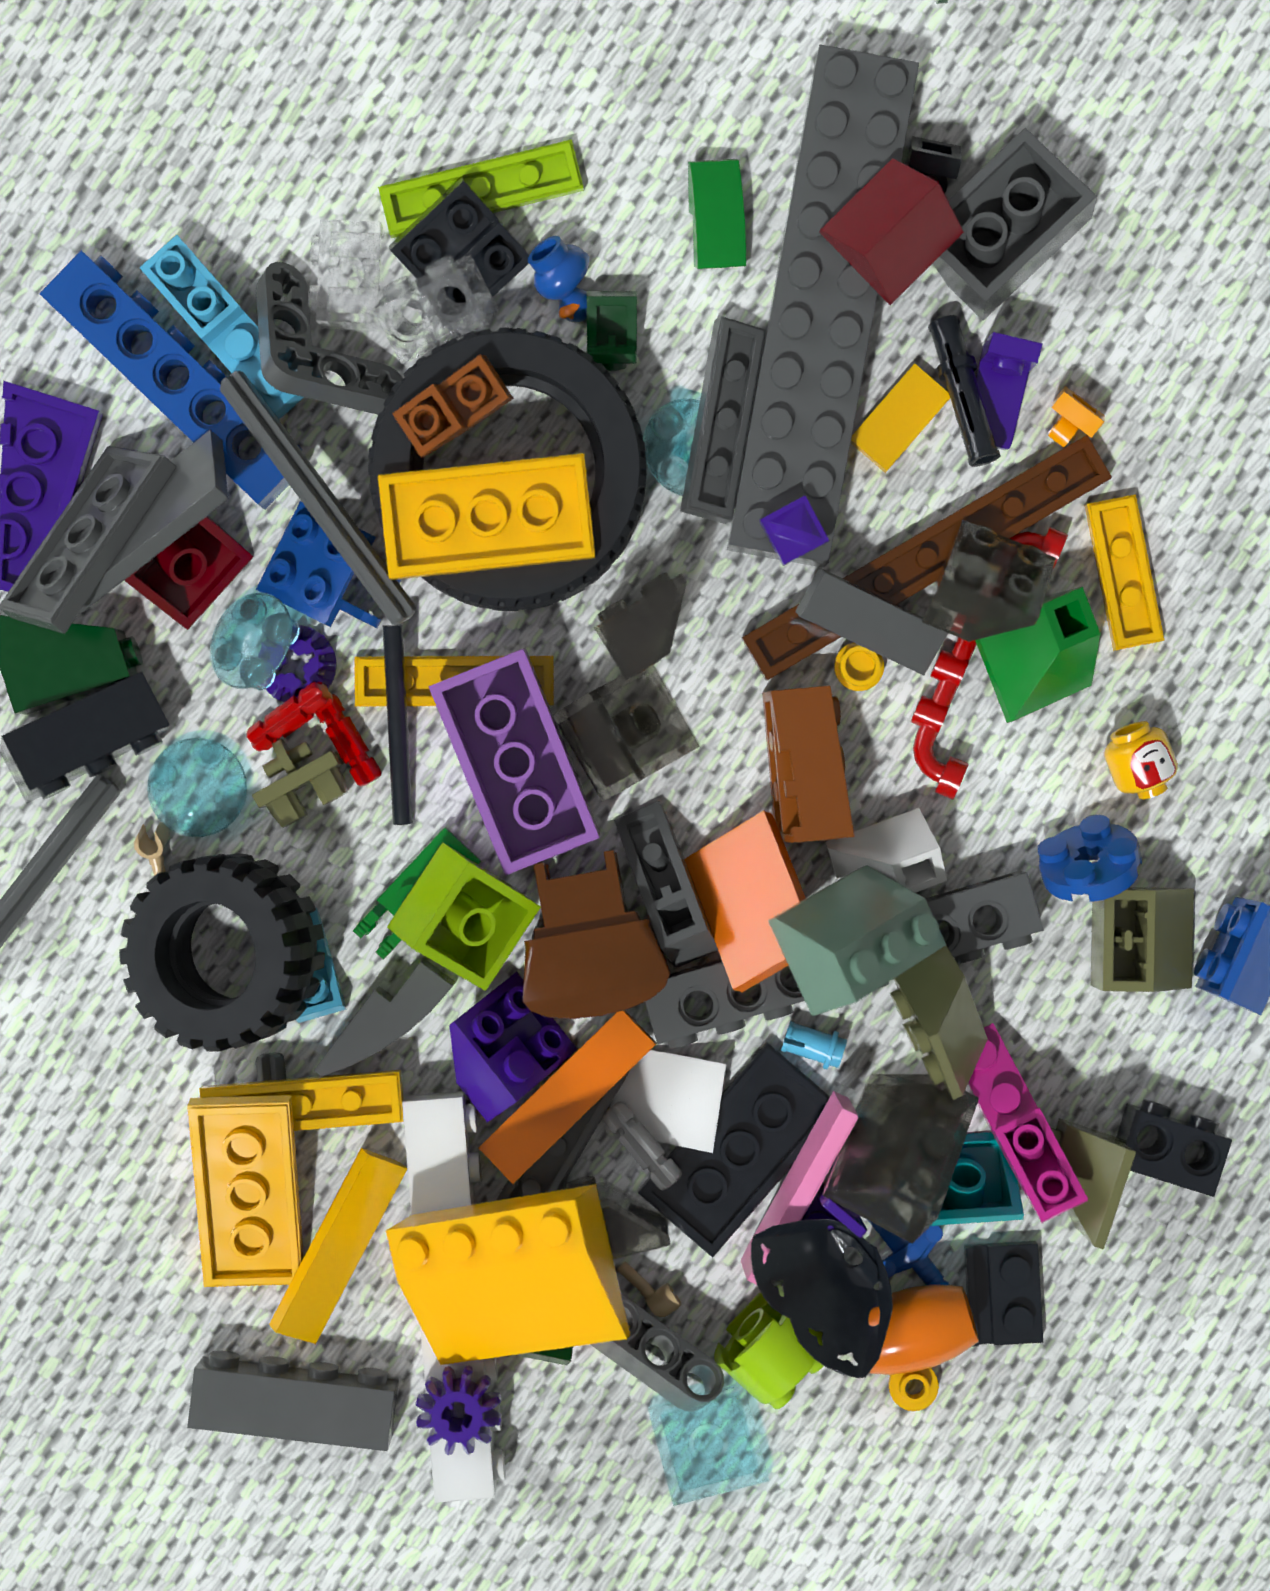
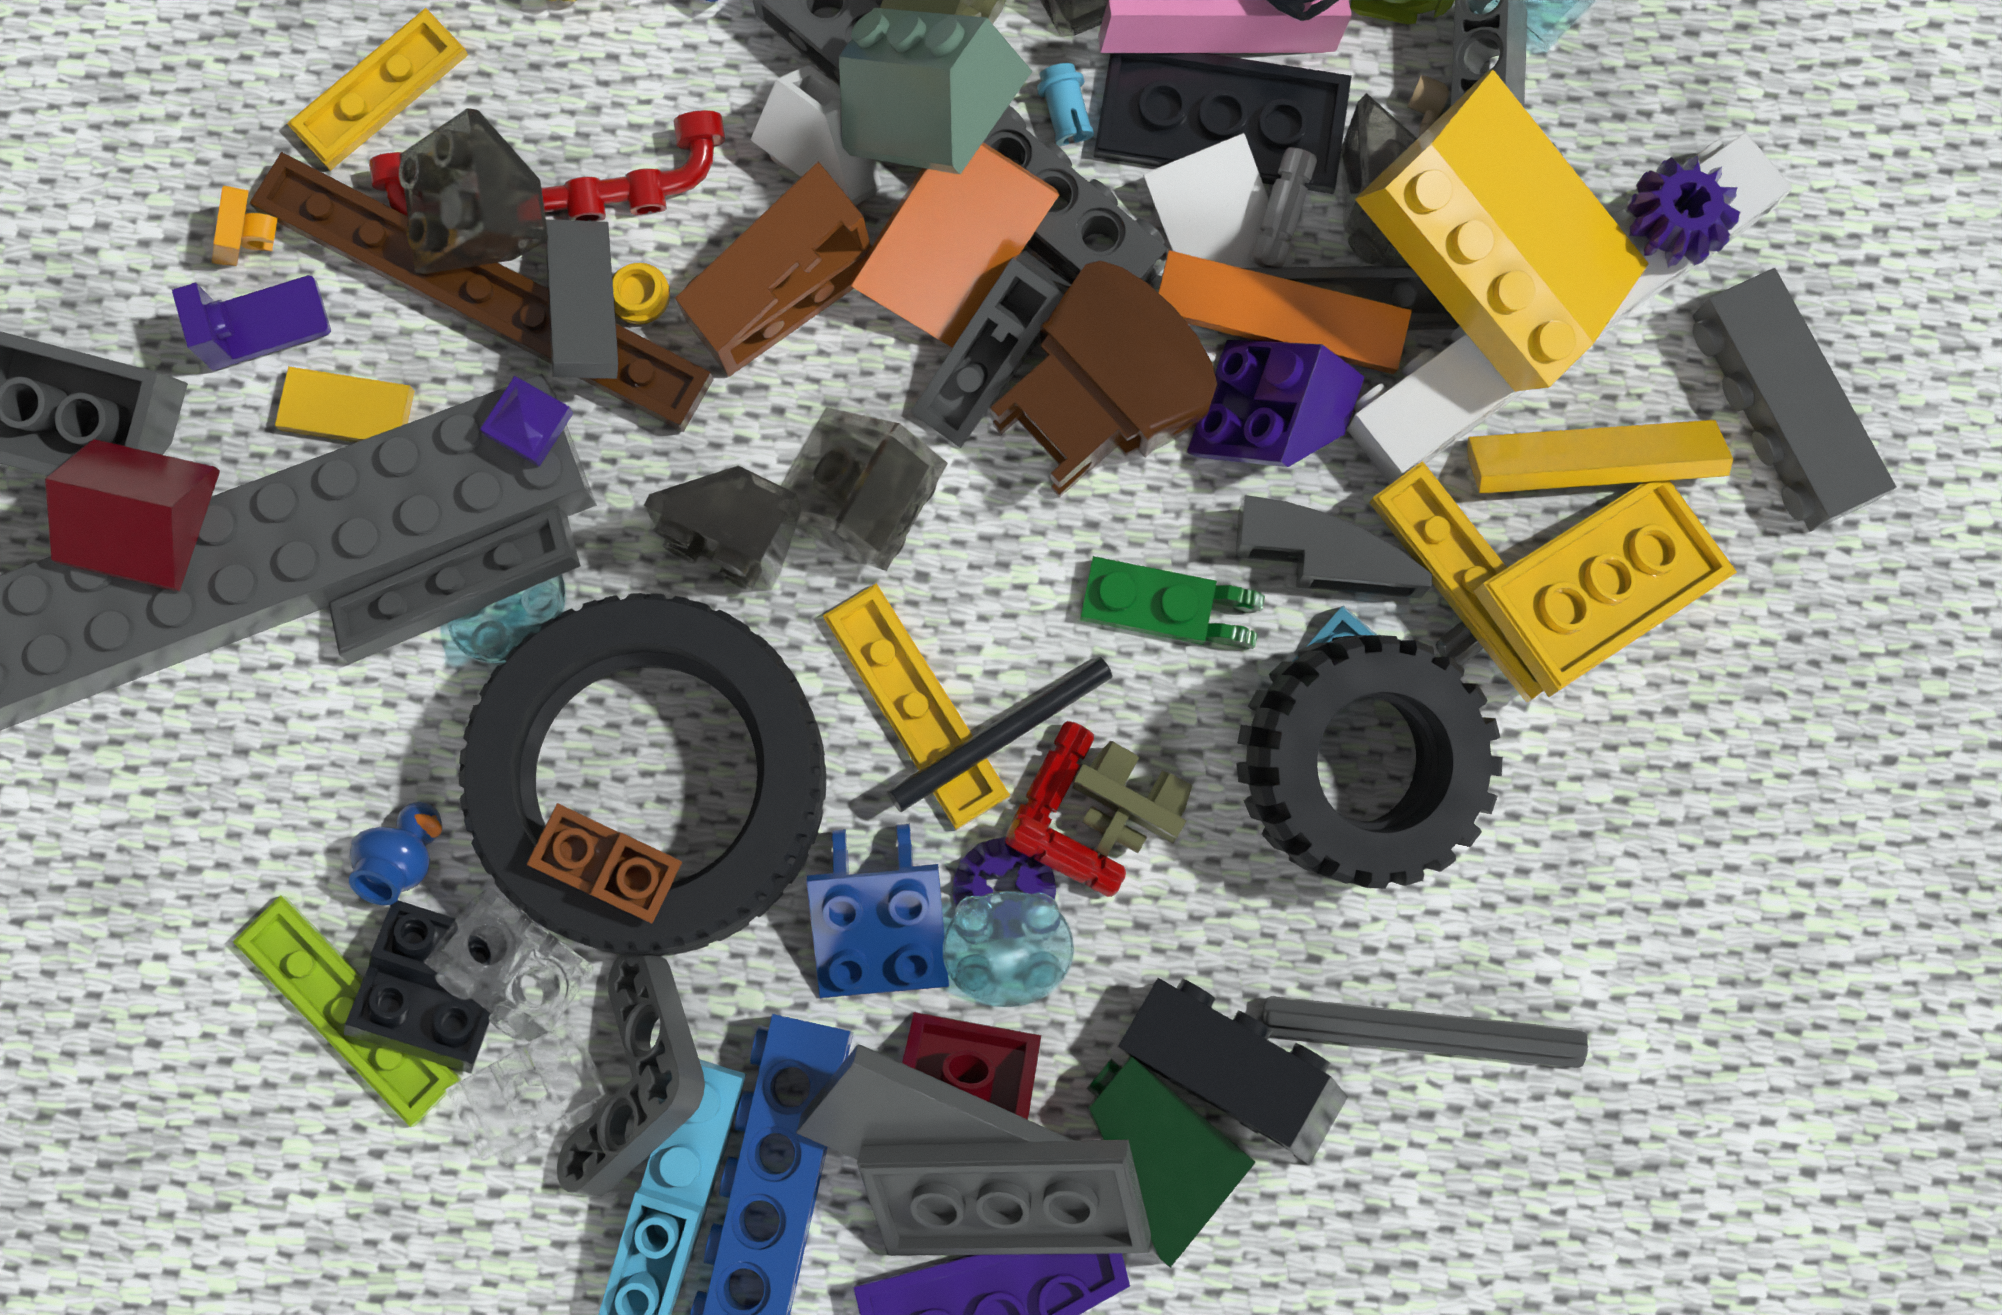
camera: 125 degrees left, 10 degrees down
tan hand [134,822,170,876] -> none
clear light blue dish [147,738,247,837] -> none
dark grey axle [220,370,416,626] -> none
yellow tile [378,453,595,580] -> none
lime brick [387,843,541,991] -> none
medium lavender brick [429,648,600,876] -> none
dark green bracket [587,291,637,371] -> none
green slope [688,159,747,269] -> none
black tile [907,136,962,194] -> none
black pin [928,315,1001,467] -> none
green slope [971,587,1101,723] -> none

